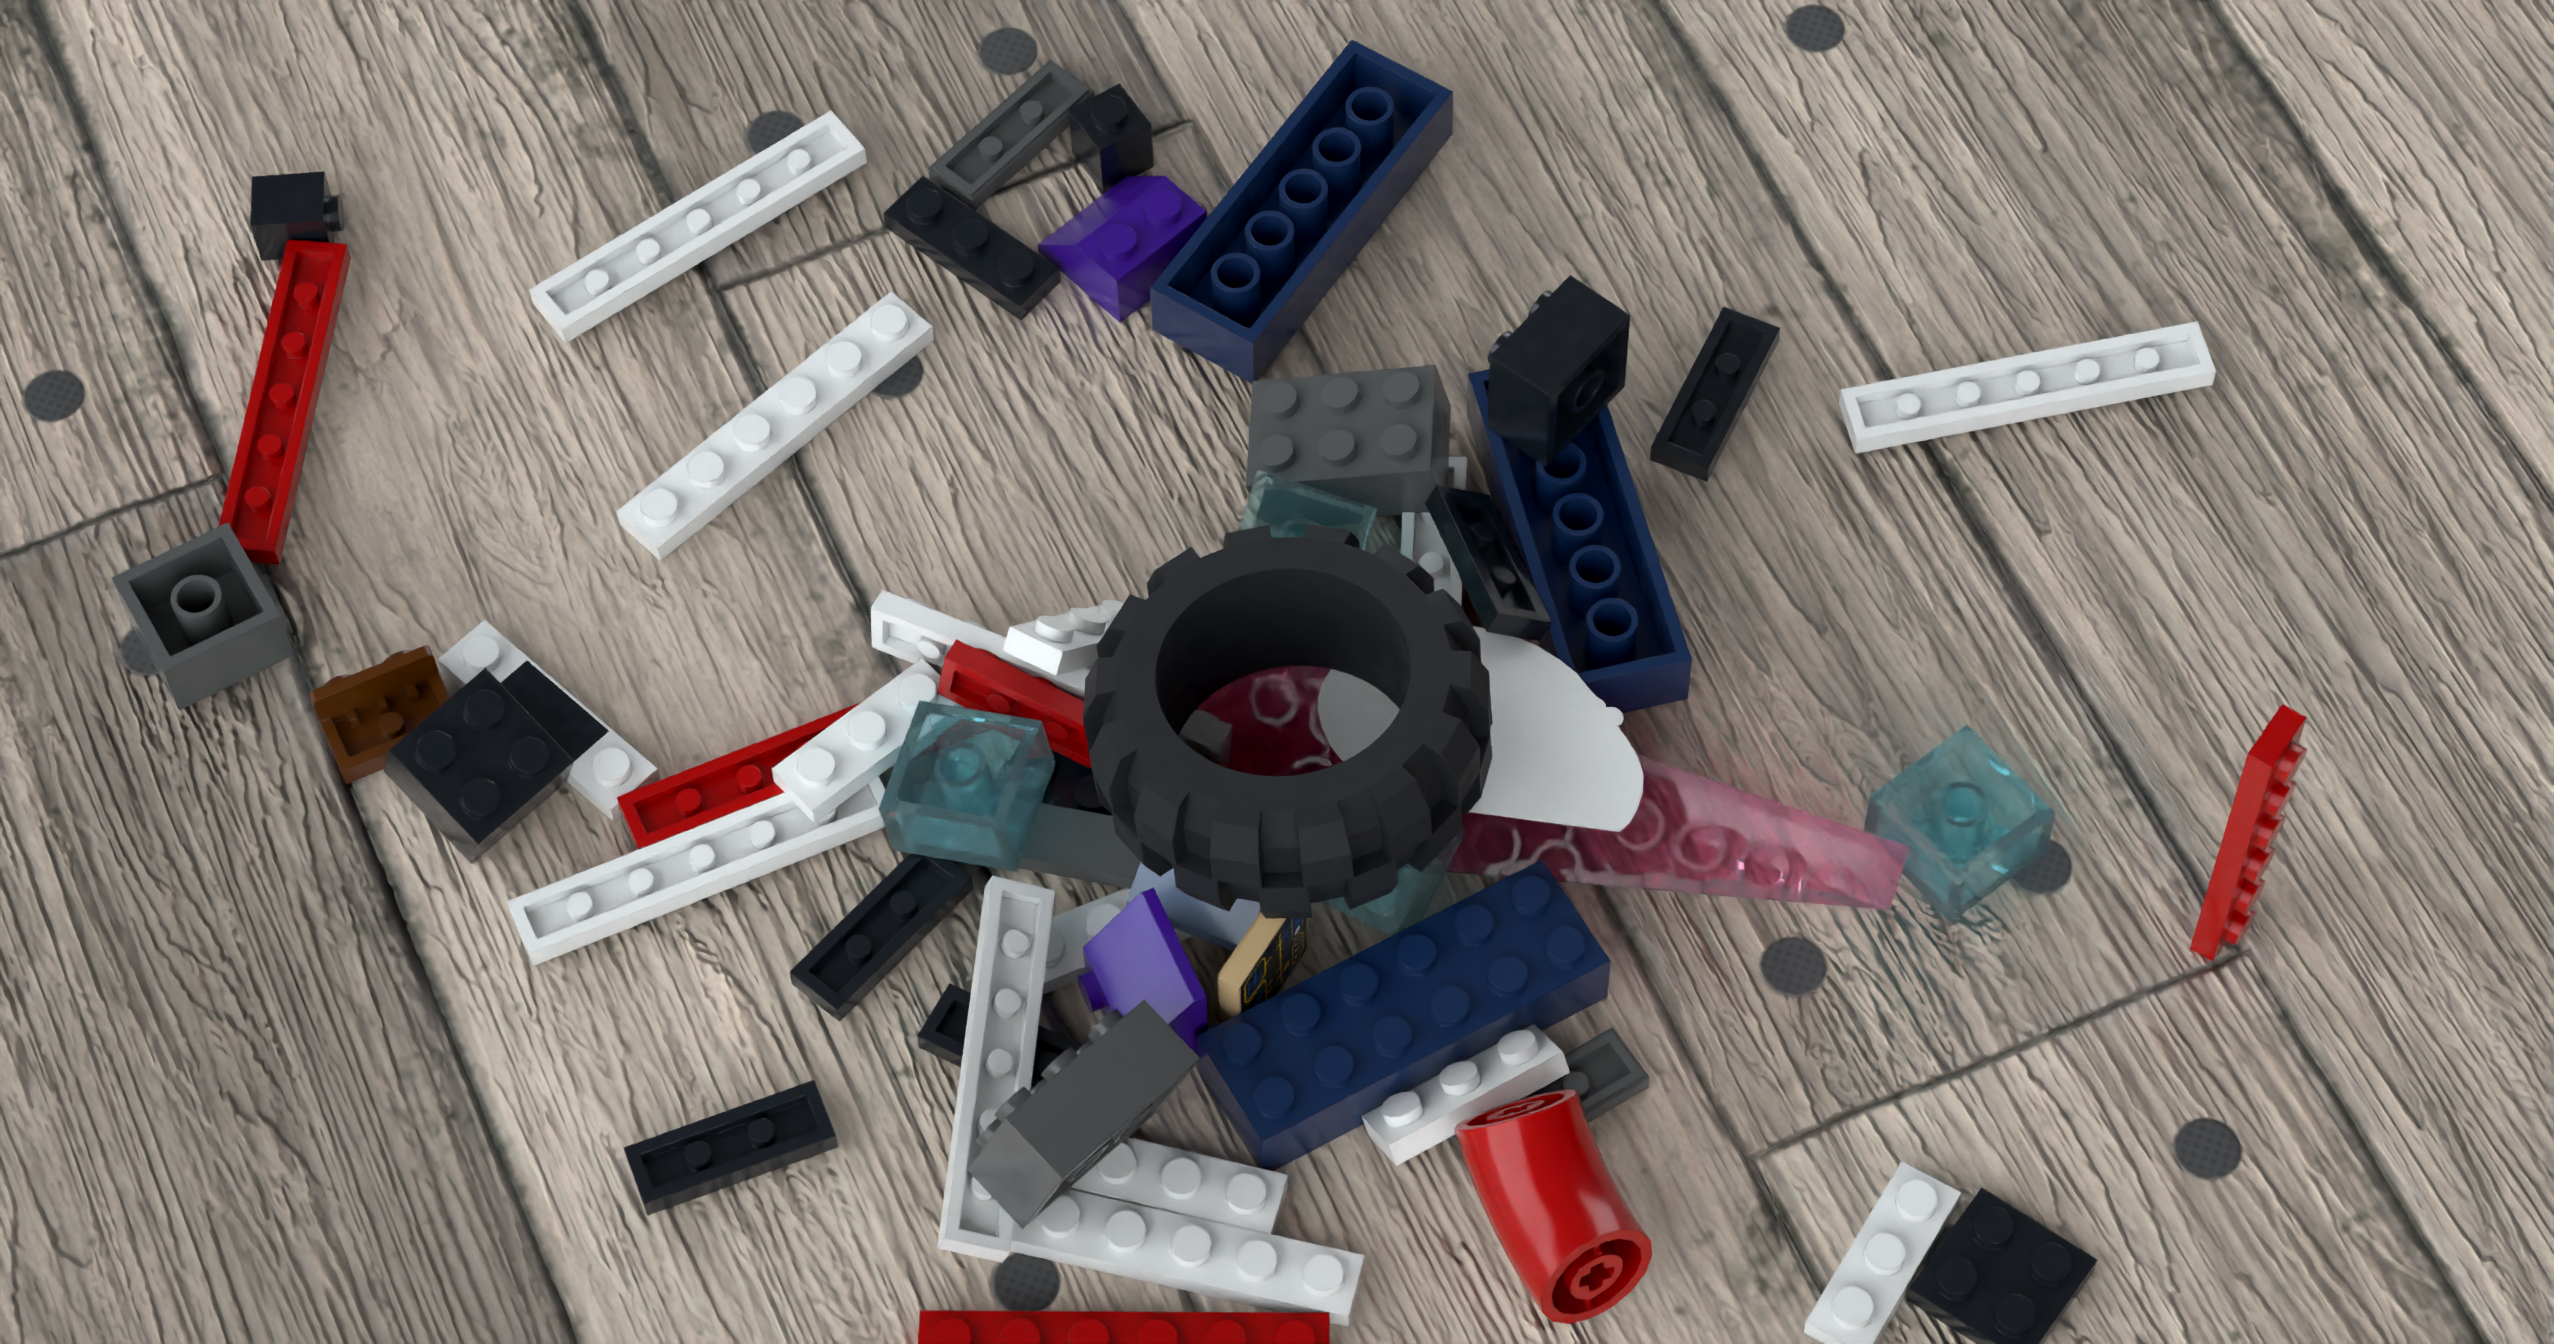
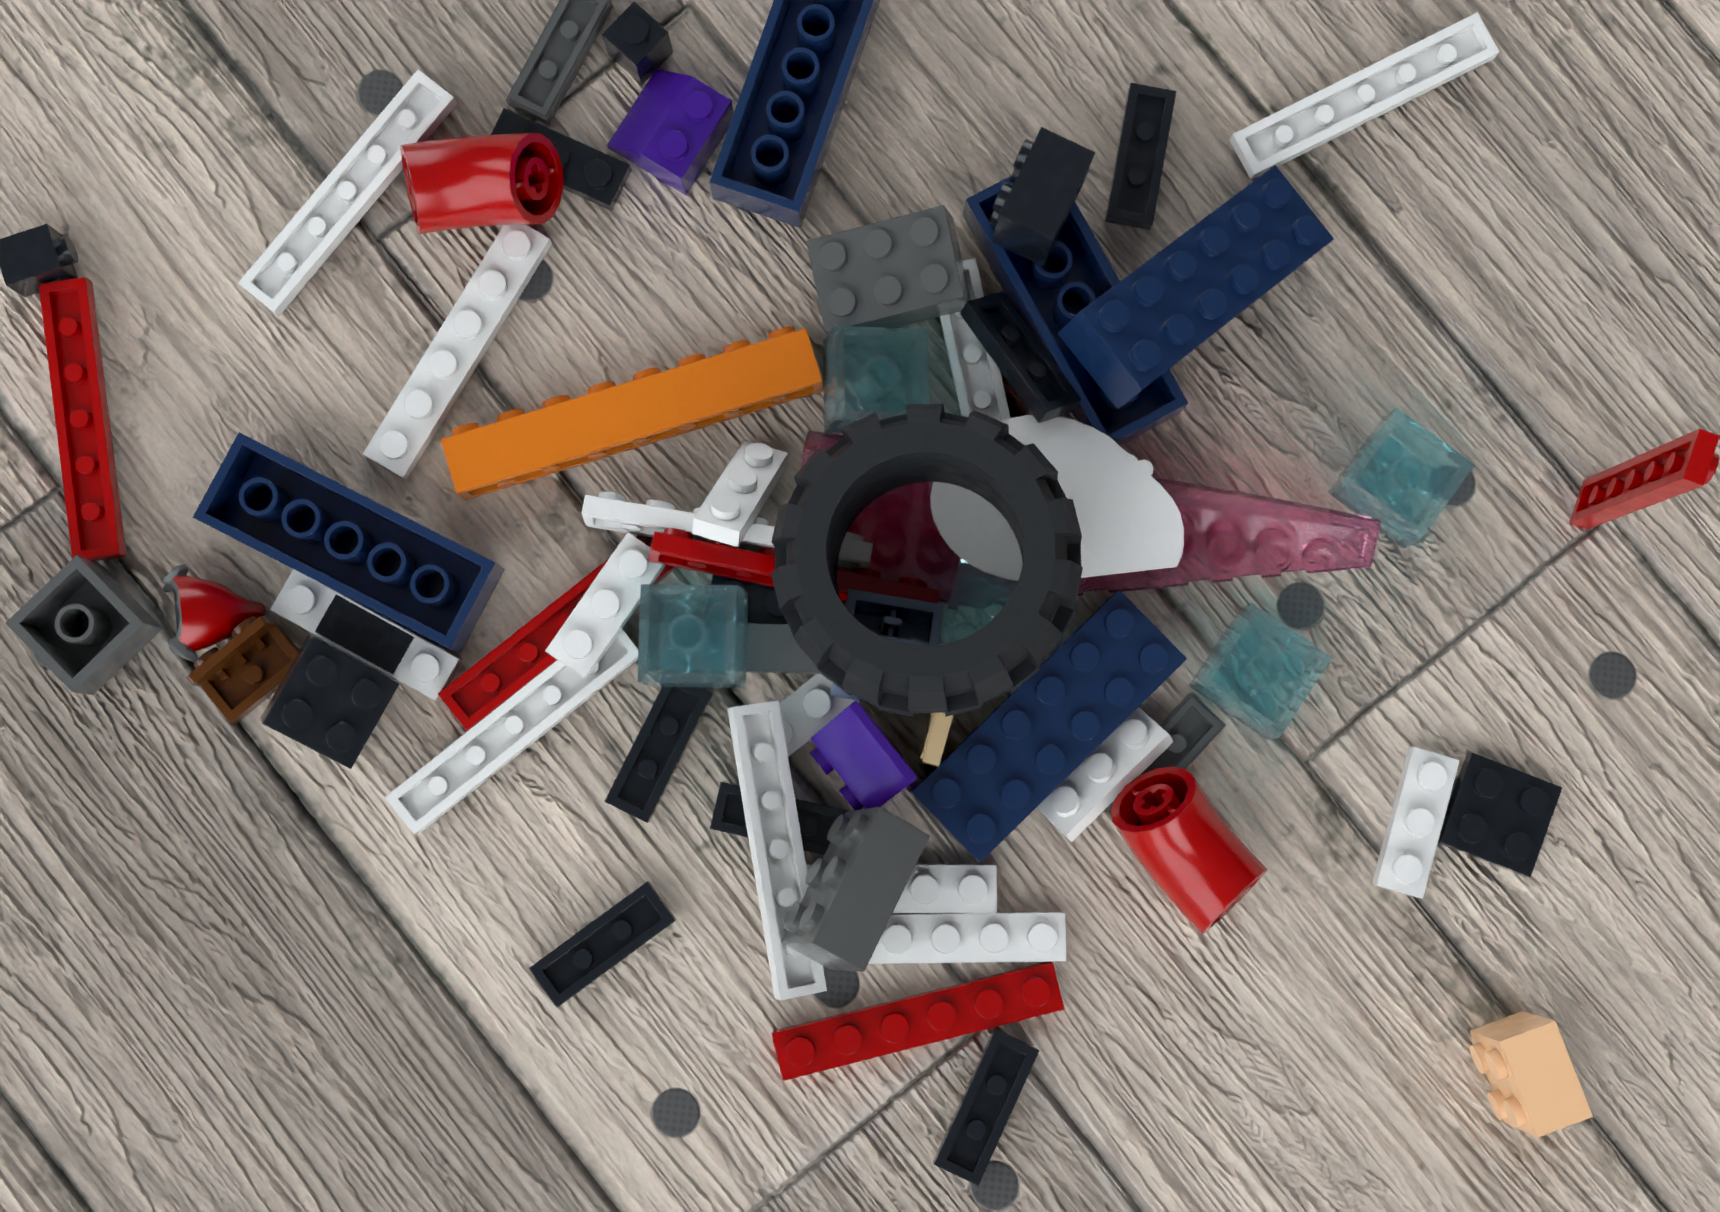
camera: 20 degrees left, 25 degrees up
none -> red hat [162,564,266,663]
none -> dark blue brick [192,432,505,653]
none -> red brick [400,133,564,234]
none -> orange brick [440,326,823,500]
none -> dark blue brick [1057,165,1334,409]
none -> clear light blue brick [1188,603,1332,740]

